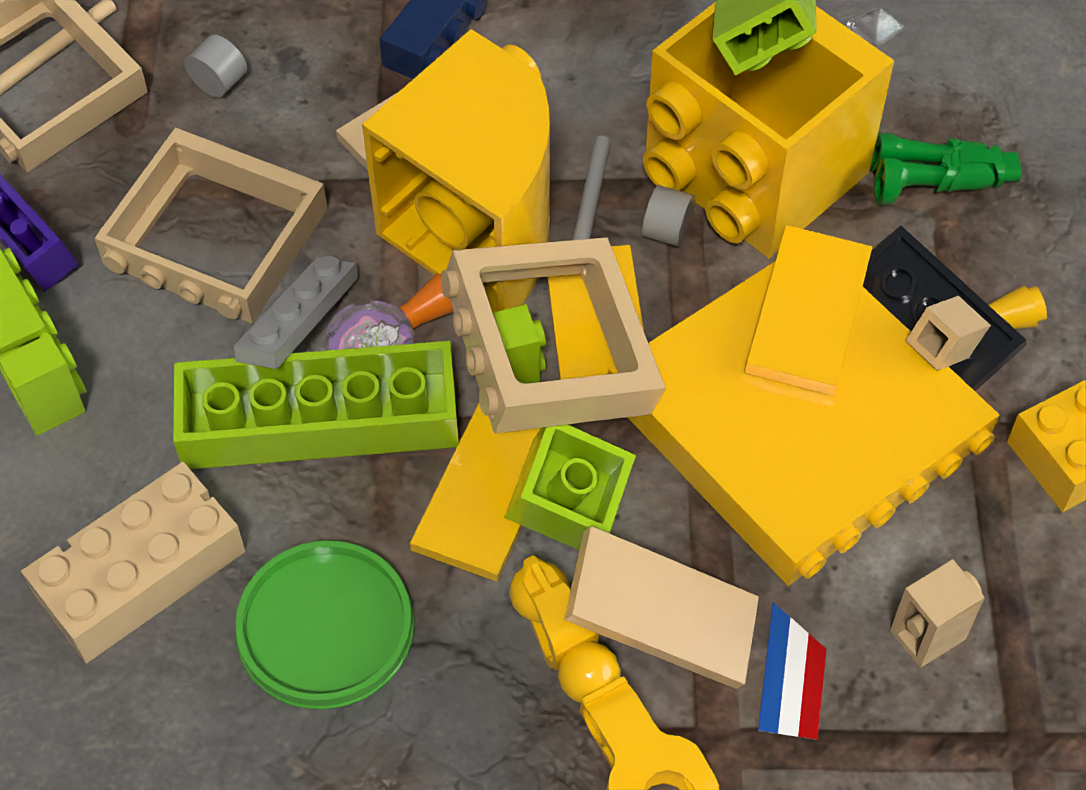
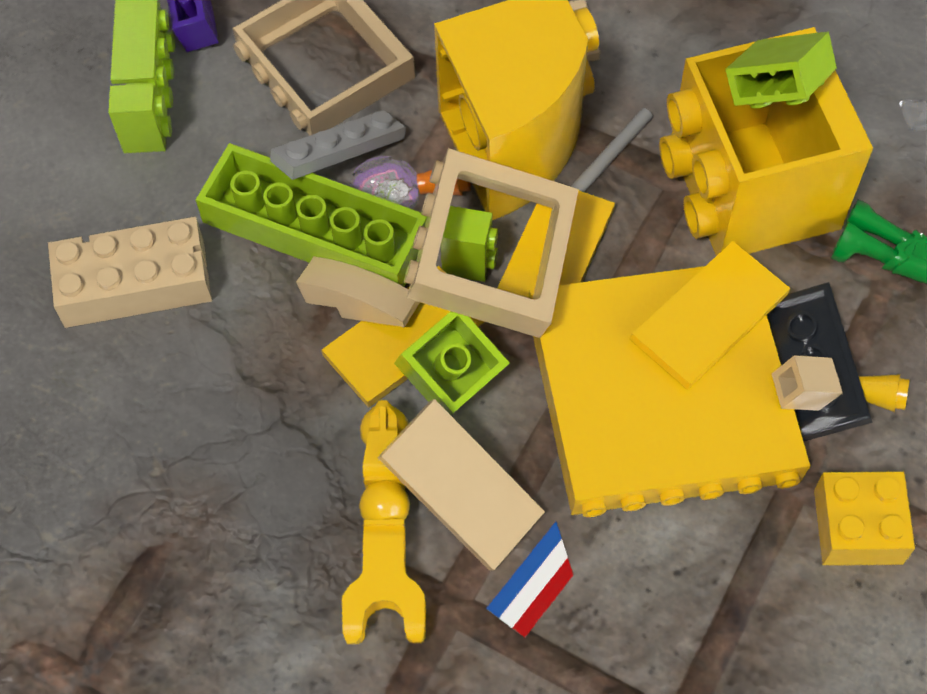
camera: 30 degrees right, 5 degrees up
bright green brick [235,540,415,710] -> none
light grey piece [642,185,695,247] -> none
tan brick [890,559,985,668] -> none
none -> tan slope [296,256,420,327]

